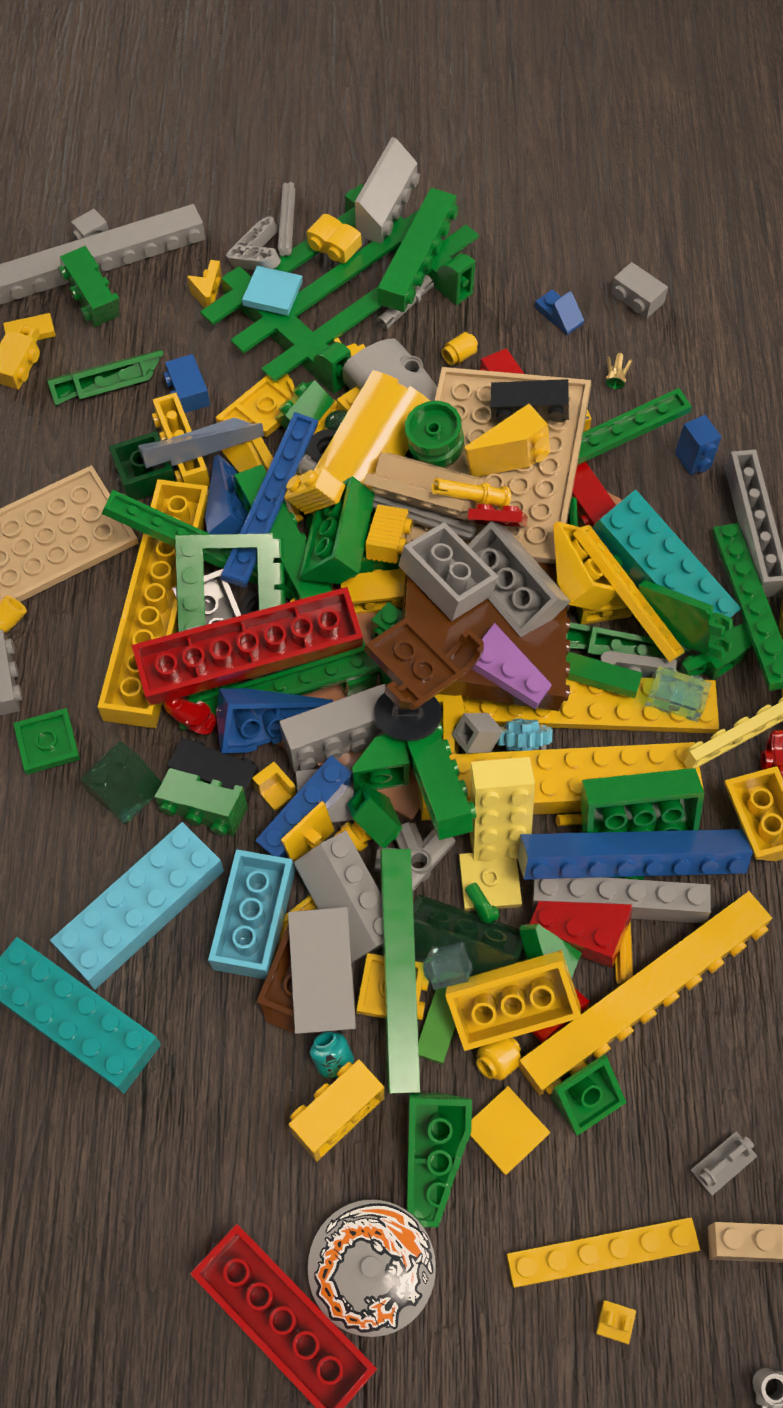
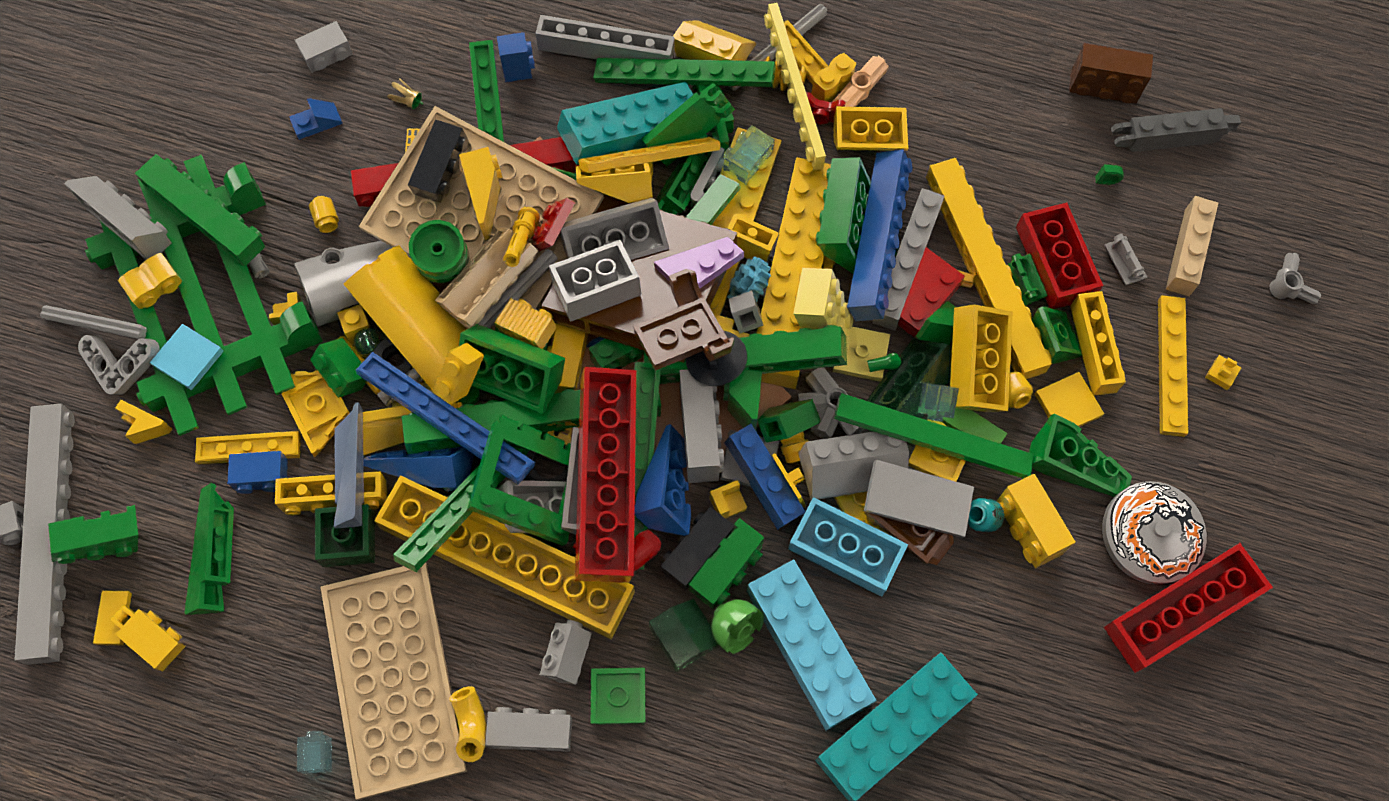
camera: 75 degrees left, 5 degrees up
none -> yellow tile [195,431,301,465]
none -> light grey brick [540,620,591,685]
none -> bright green cylinder [711,599,764,654]
none -> yellow slope [728,213,779,262]
none -> green hinge [1008,253,1048,306]
none -> red brick [1016,202,1103,309]
none -> yellow brick [1070,291,1126,396]

